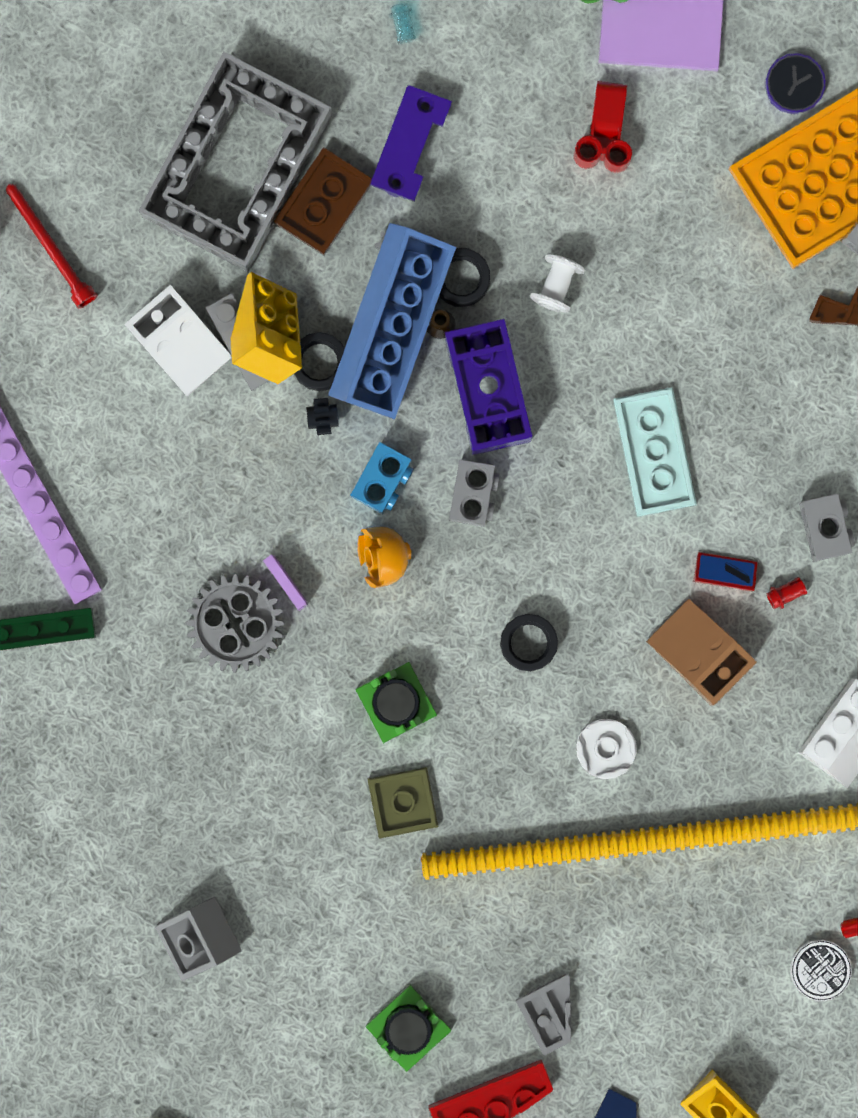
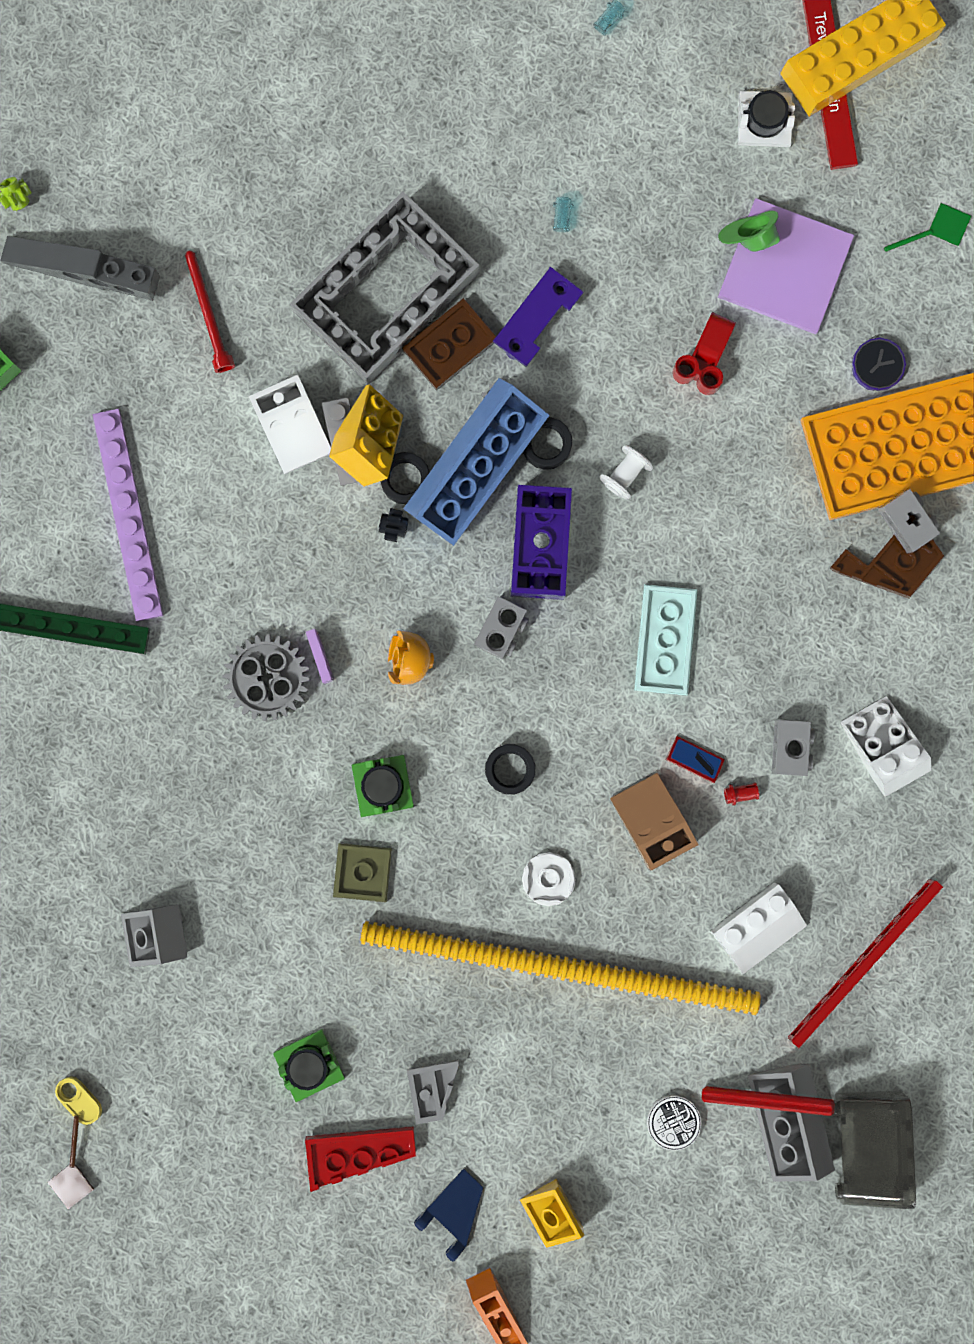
camera: 10 degrees right, 0 degrees up
dark azure brick [350,442,414,514] -> none
dark brown cone [427,309,455,339] -> none

